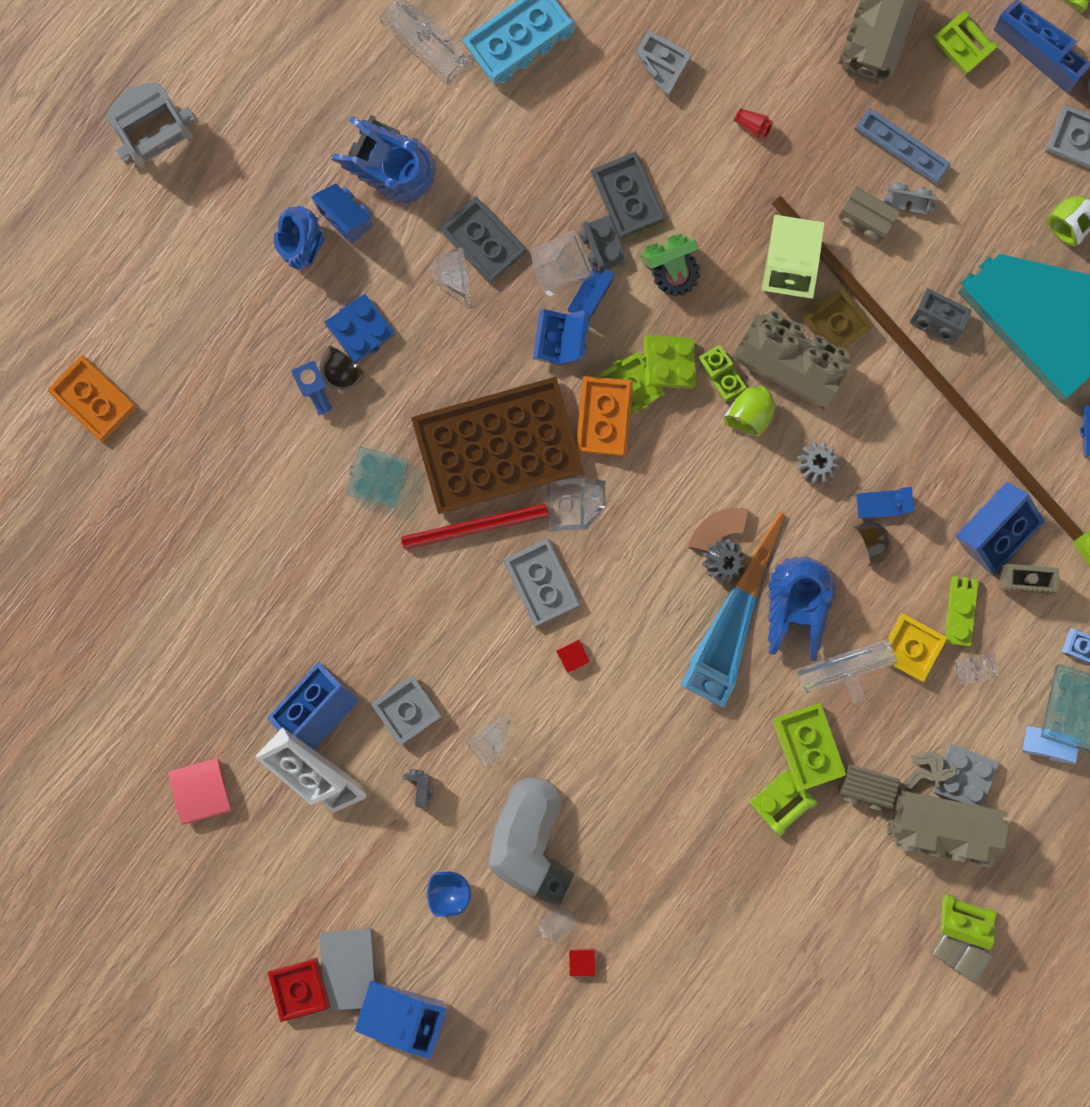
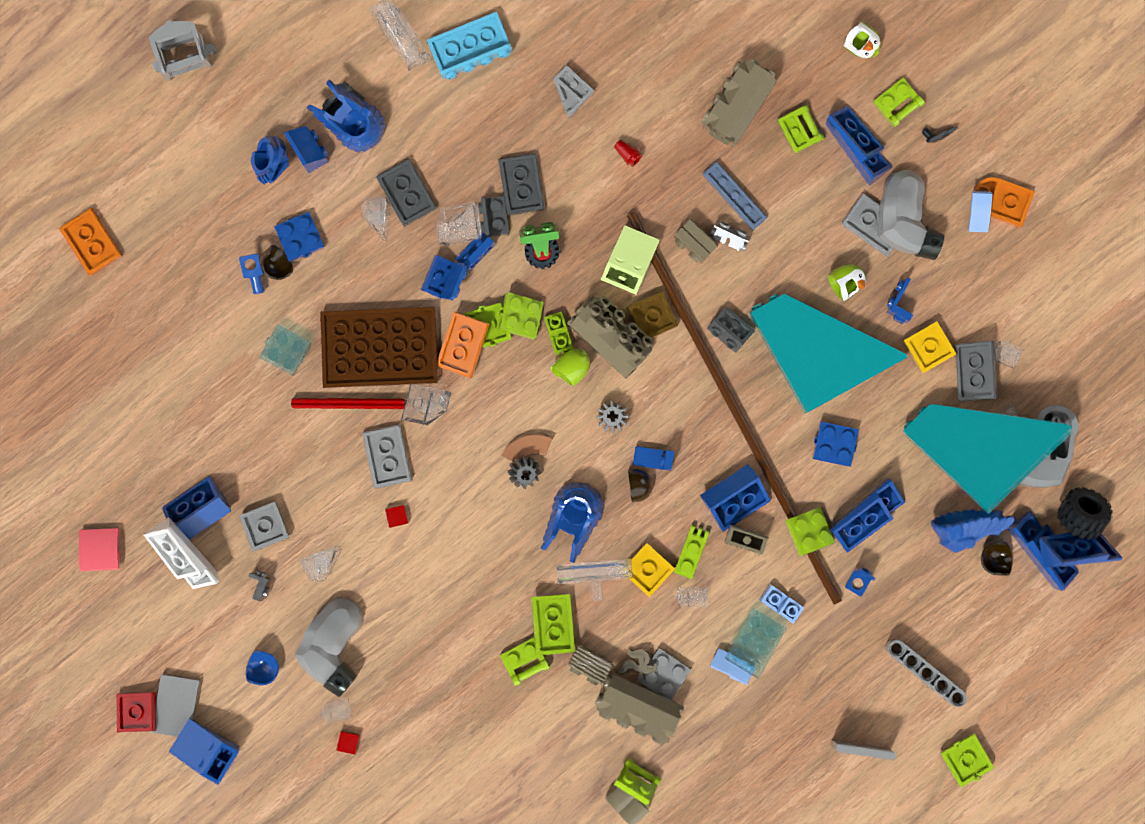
camera: 20 degrees right, 0 degrees up
dark azure plate [680,512,784,708] -> none

